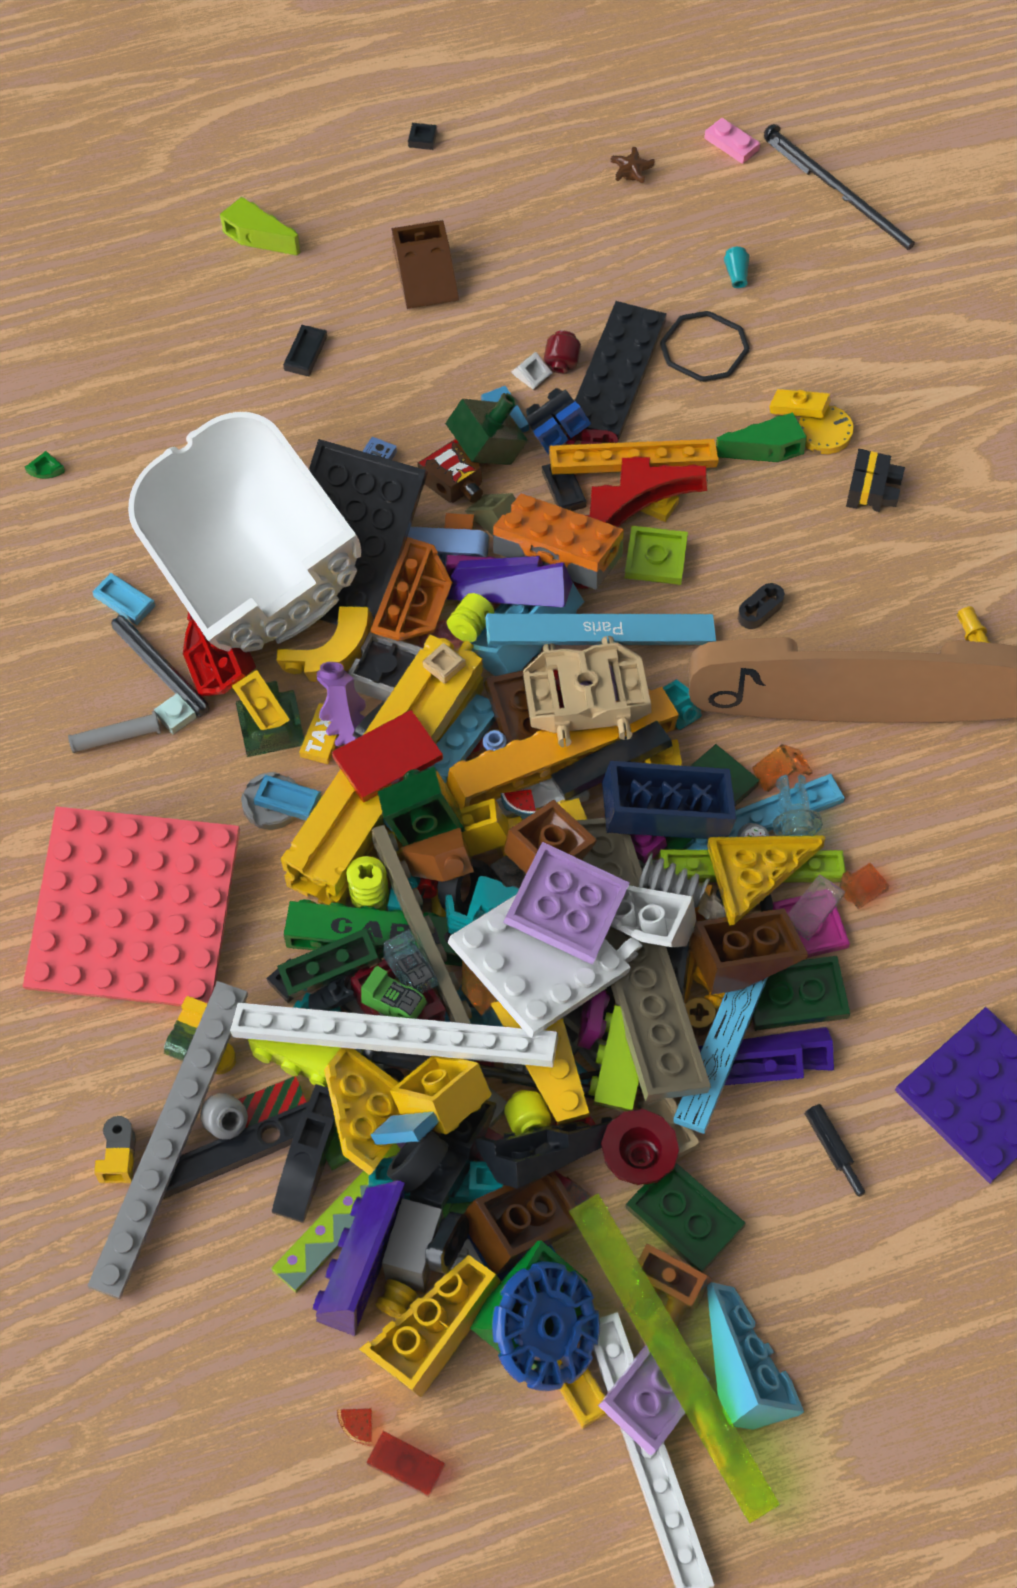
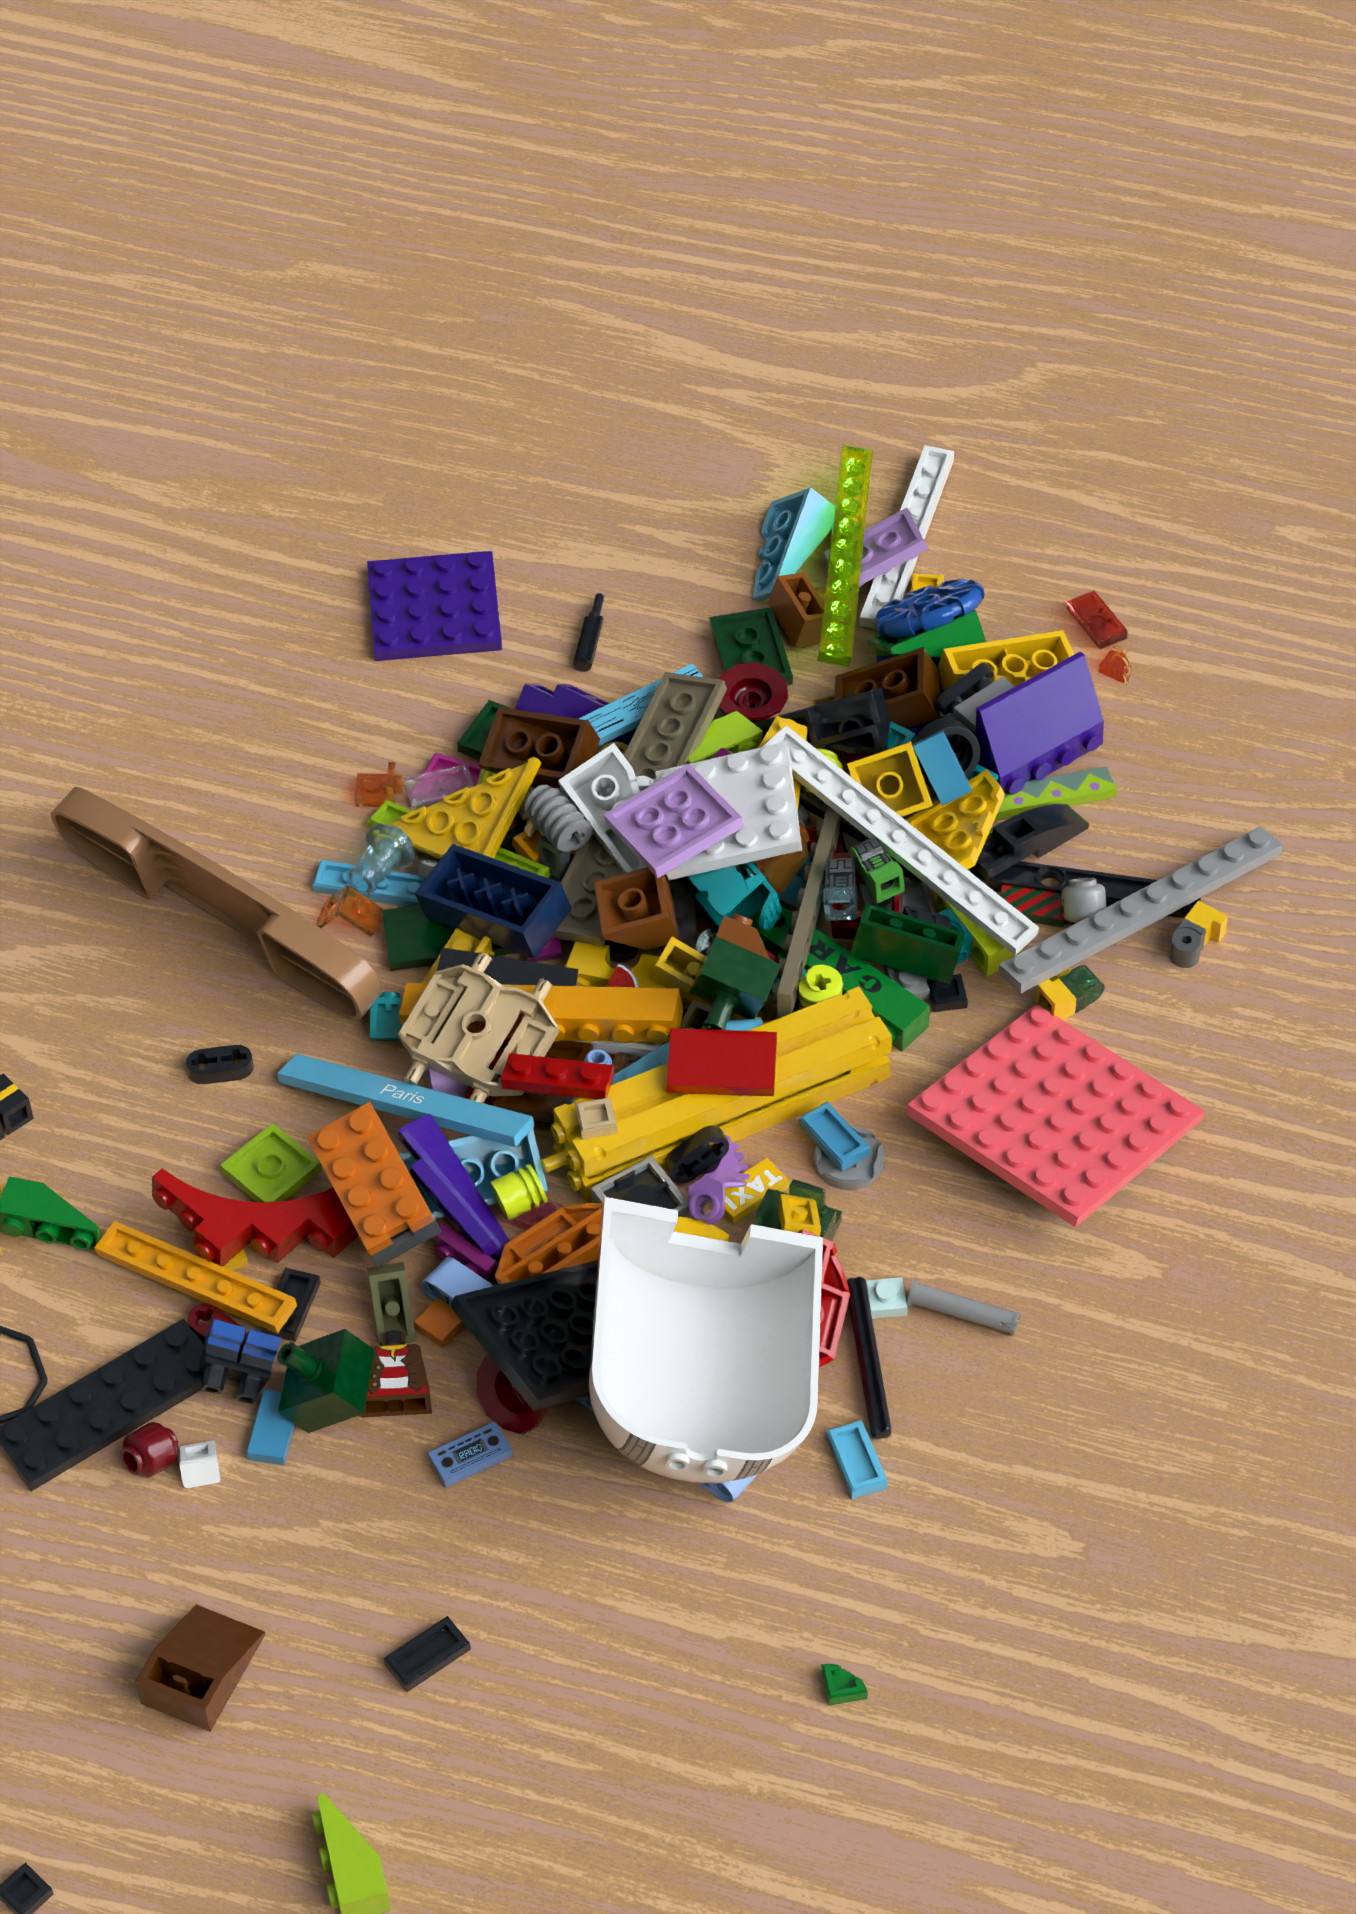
camera: 145 degrees left, 10 degrees down
yellow axle [956,606,990,643] -> none
none -> red plate [501,1053,614,1100]

